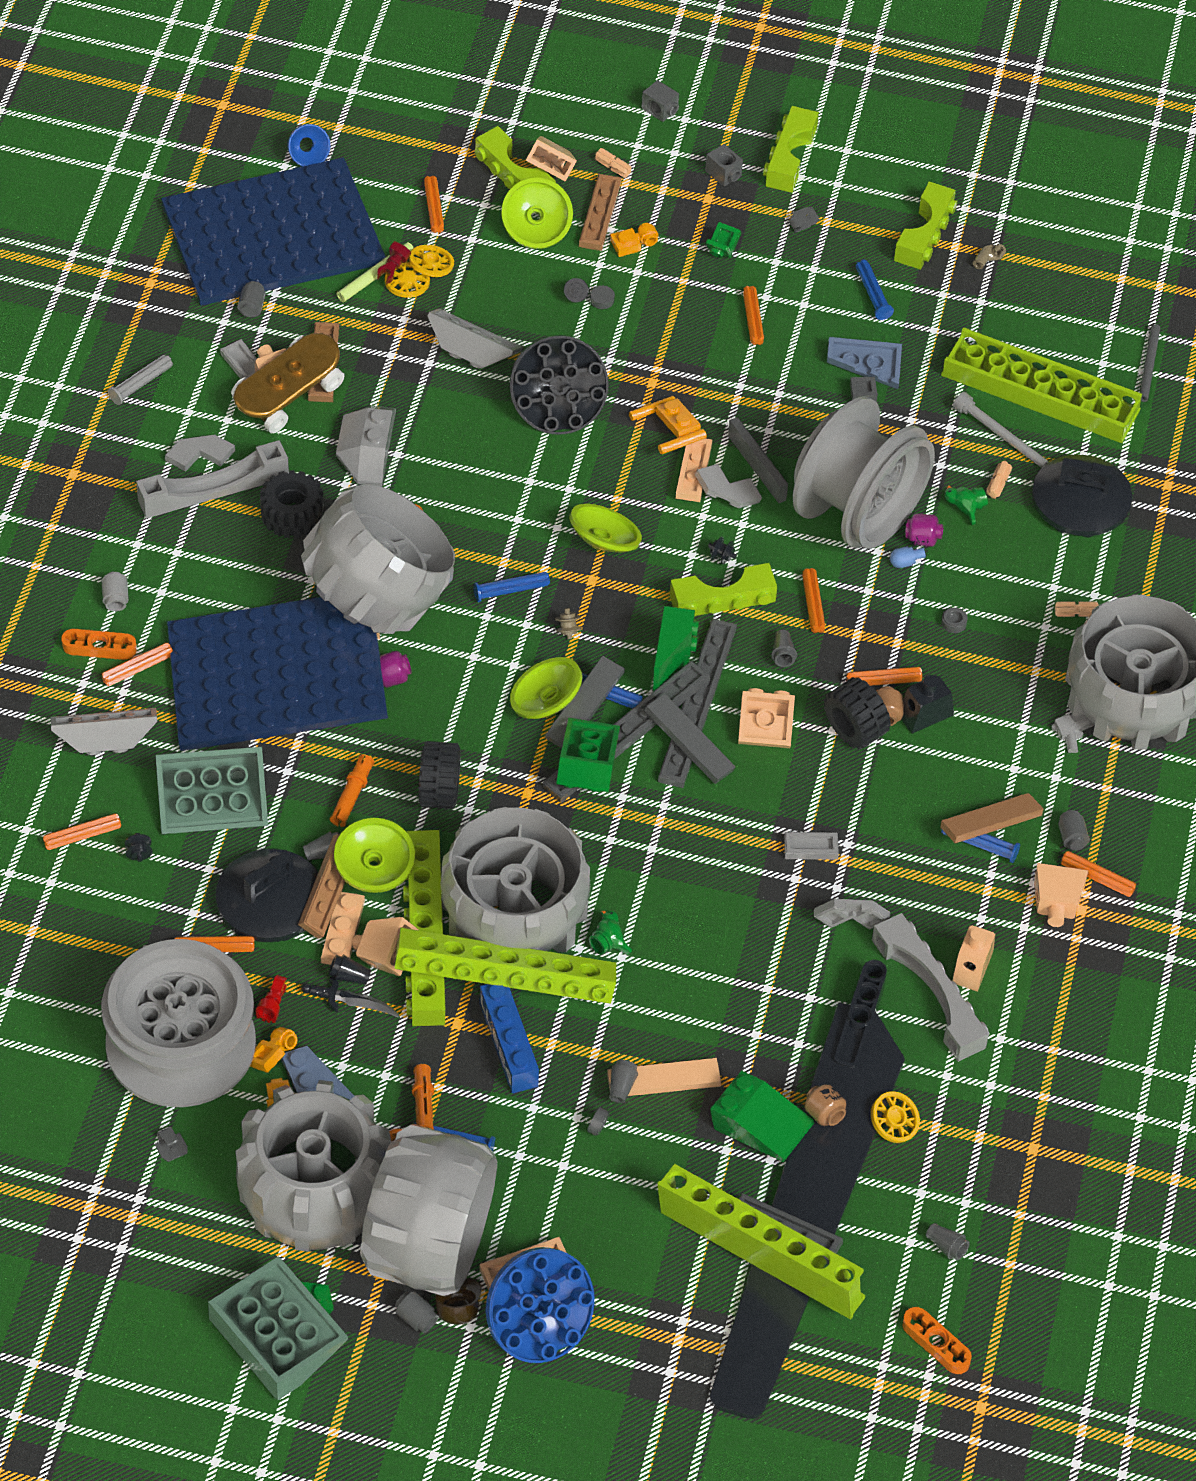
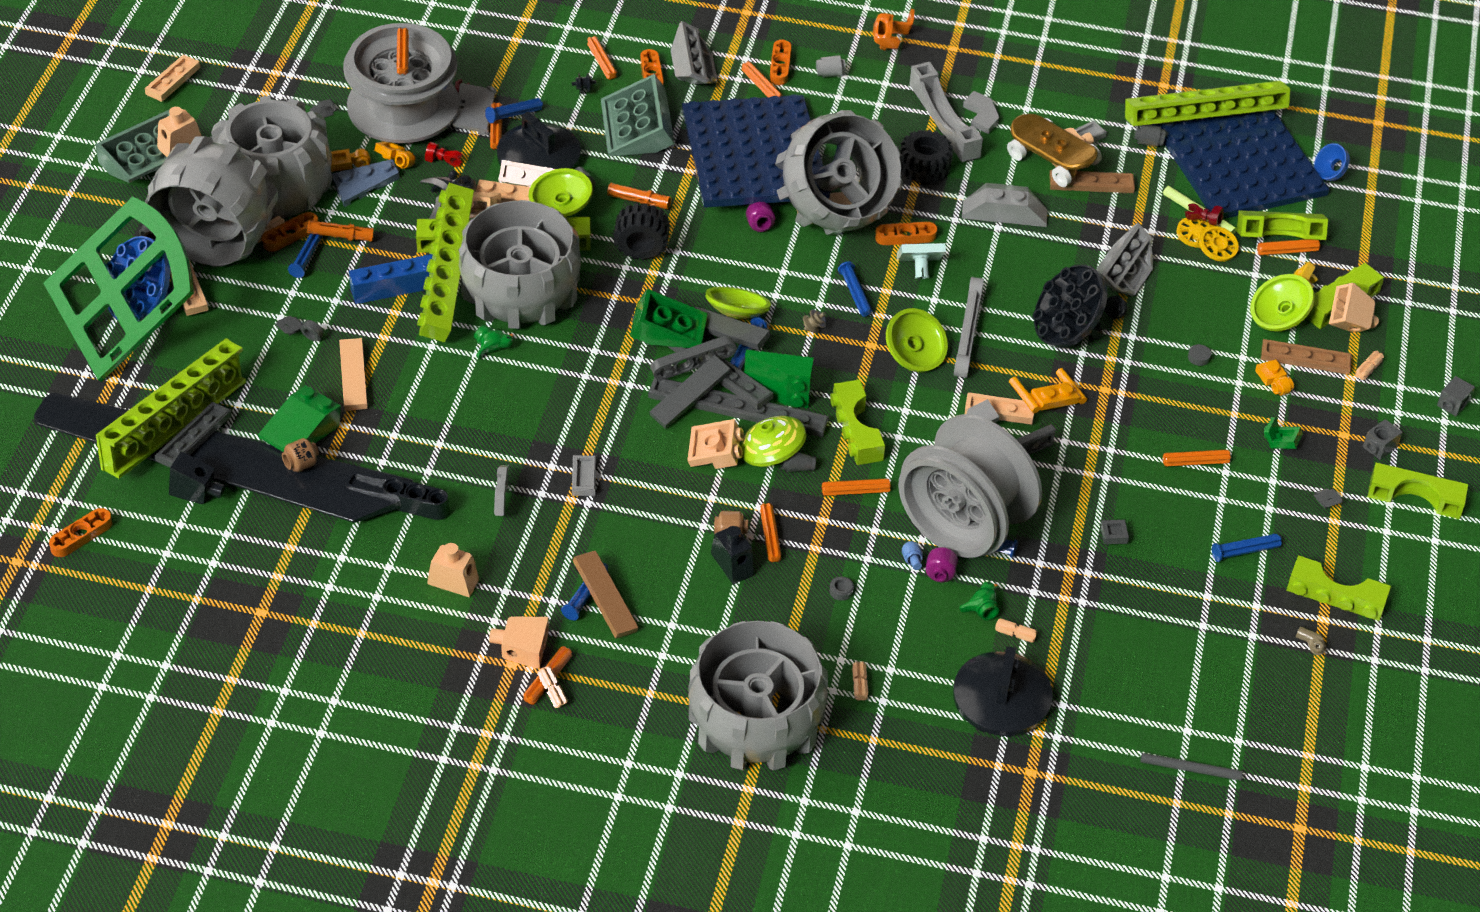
camera: 90 degrees right, 5 degrees down
light grey axle [108,355,173,405] -> none
black wheel [564,278,589,302] -> none
dark grey cone [609,1060,638,1103] -> none
black wheel [708,537,737,565] -> none
black tyre [824,677,891,749] -> none
sand blue wing [827,337,902,389] -> none
yellow wheel [871,1092,920,1143] -> none
light grey arch [872,913,989,1062] -> none
dark grey cone [926,1223,969,1260] -> none
lime tile [941,327,1142,443] -> none
light grey piece [953,392,1049,468] -> none
dark grey brick [1058,810,1090,851] -> none
none -> window [43,196,194,382]
none -> light nougat plate [145,54,200,102]
none -> light nougat torso [157,107,202,157]
none -> black torso [169,451,225,504]
none -> dark grey piece [275,315,303,335]
none -> orange axle [397,28,409,75]
none -> piece [420,175,471,190]
none -> blue axle [485,98,543,123]
none -> light nougat piece [538,666,568,708]
none -> orange beam [640,49,663,85]
none -> dark grey beam [650,336,737,380]
none -> lime dish [740,416,806,467]
none -> orange piece [873,8,914,50]
none -> light aqua tile [897,243,946,279]
none -> light grey piece [954,277,984,378]
none -> lime brick [1125,81,1290,126]
none -> lime arch [1237,210,1328,240]
none -> yellow tile [1294,261,1318,288]

